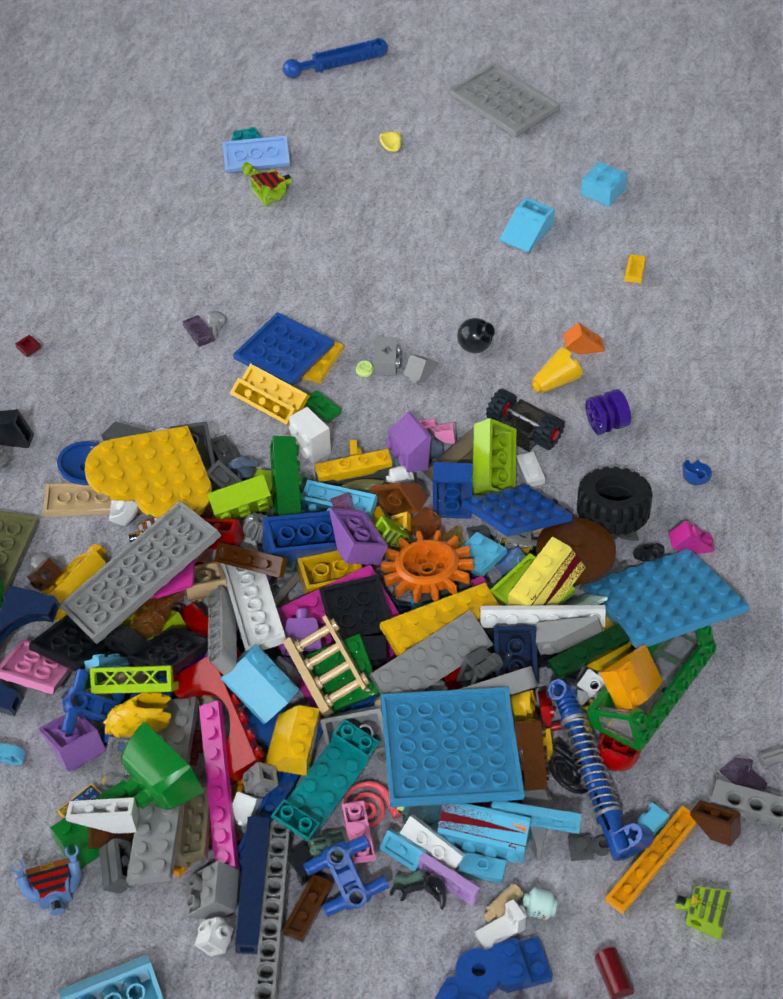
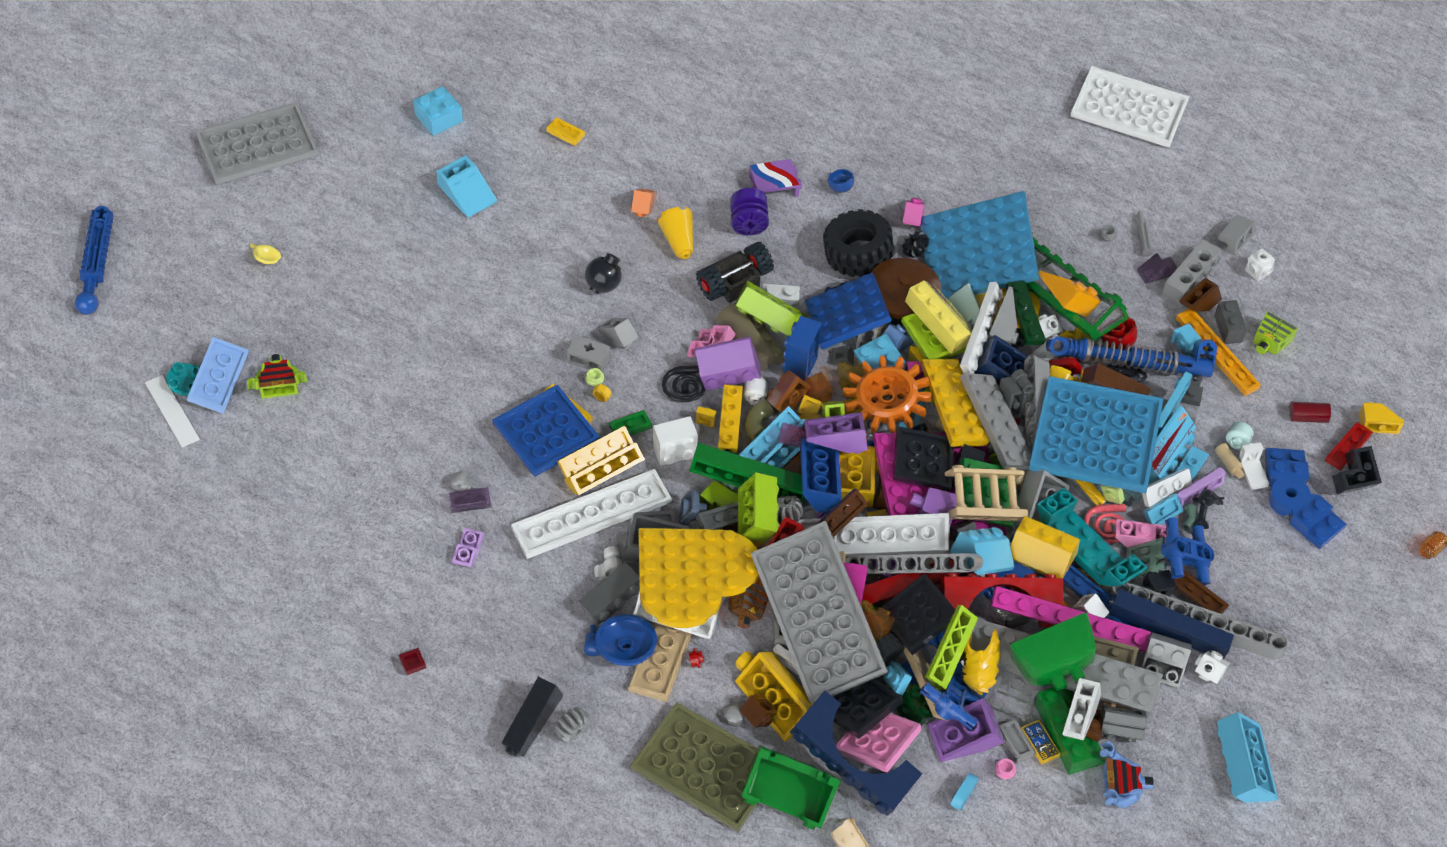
camera: 75 degrees left, 5 degrees up
light grey brick [243,762,278,798] -> none
none -> white sticker [145,375,200,447]
none -> lavender slope [452,528,484,568]
none -> white plate [511,469,672,559]
none -> yellow tile [593,384,612,402]
none -> black piece [662,365,705,402]
none -> red plate [689,648,705,668]
none -> panel [749,159,802,197]
none -> bright pink plate [995,758,1016,779]
none -> light grey tile [999,718,1036,763]
none -> light grey plate [1099,225,1117,241]
none -> dark grey brick [1214,300,1247,344]

